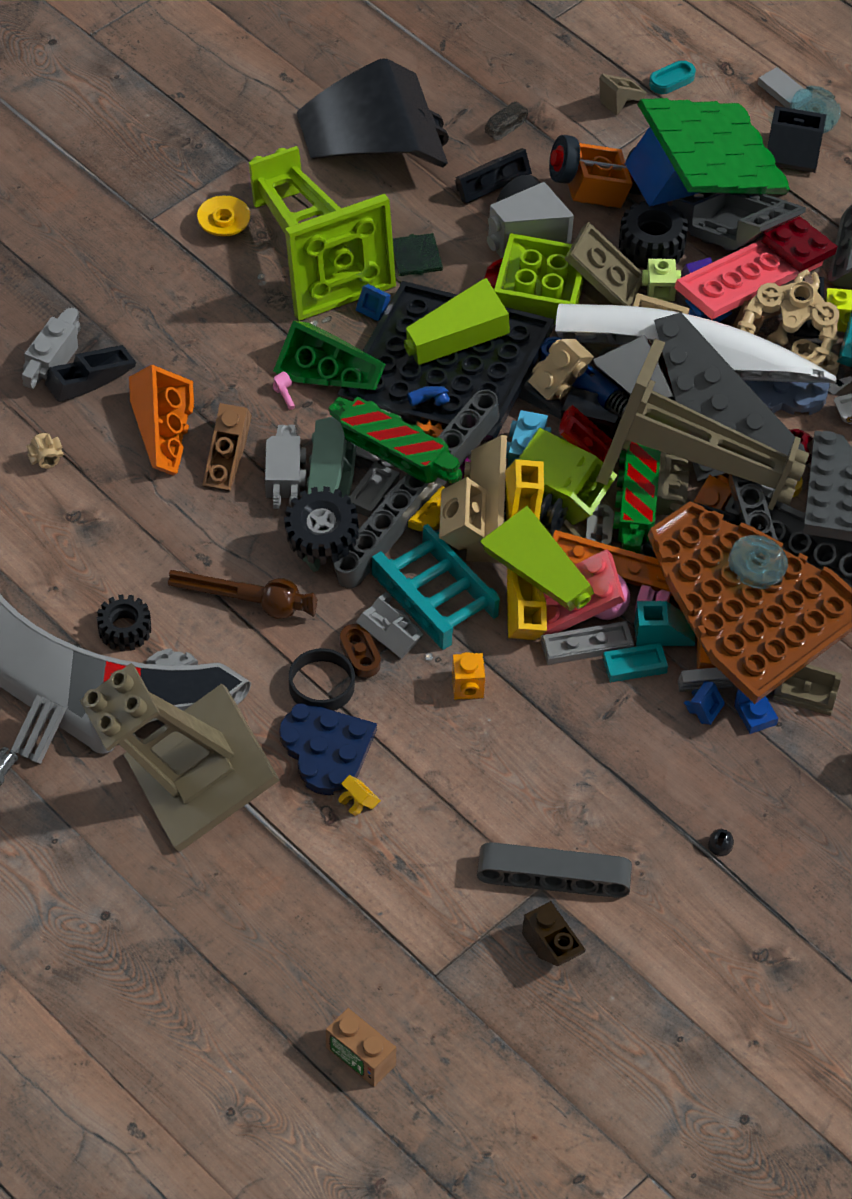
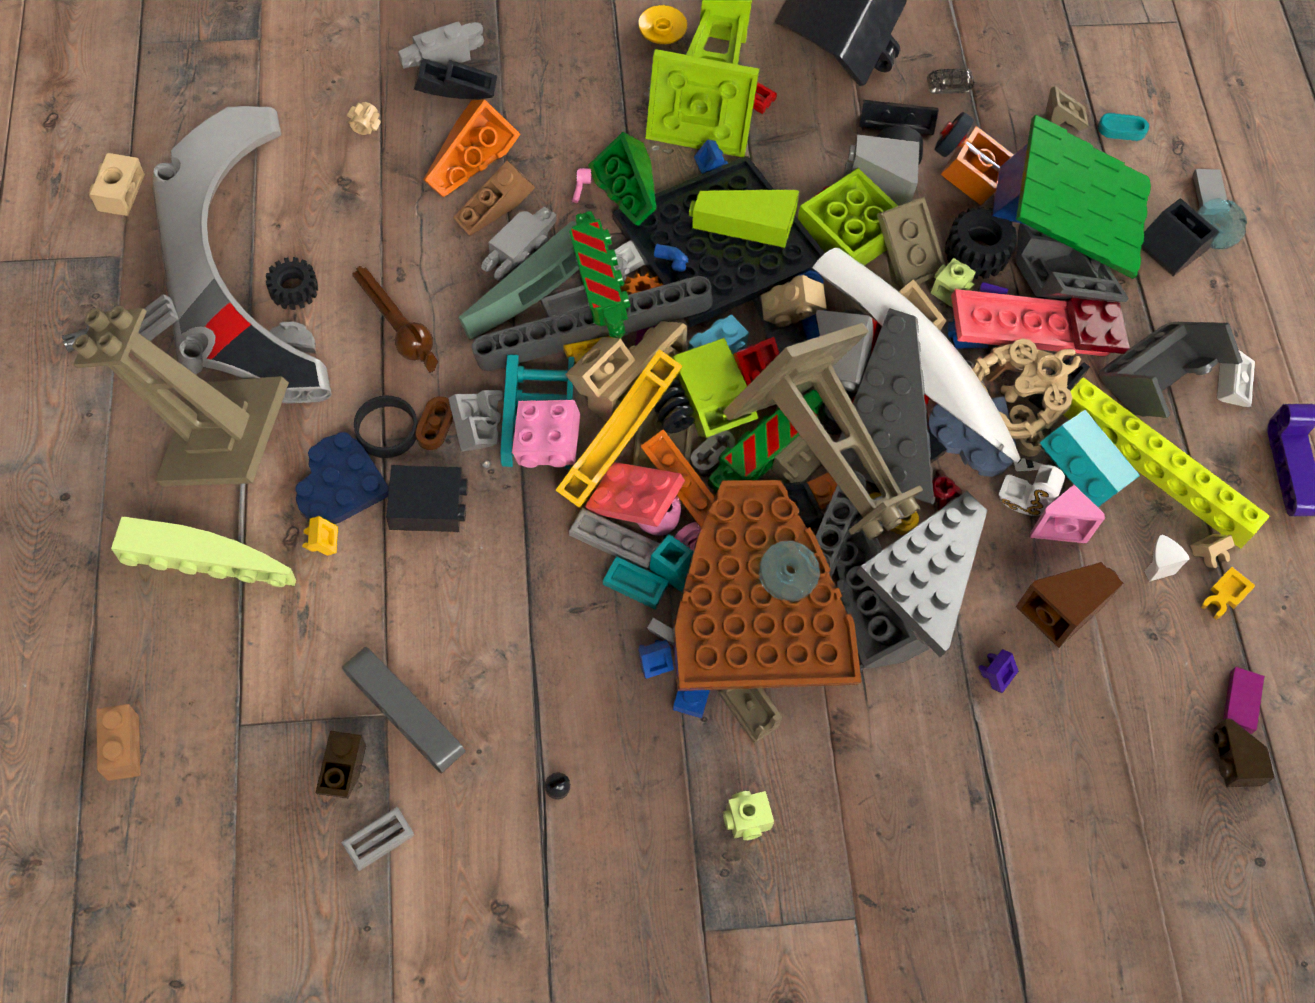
camera: 35 degrees right, 10 degrees up
black wheel [284,486,359,564] -> none
clear green piece [393,233,443,276] -> none
light orange brick [452,652,485,700] -> none
lime slope [480,506,594,611] -> none
none -> yellowish green slope [111,517,296,587]
none -> light grey tile [341,807,415,871]
none -> black brick [386,465,468,532]
none -> bright pink brick [512,400,580,468]

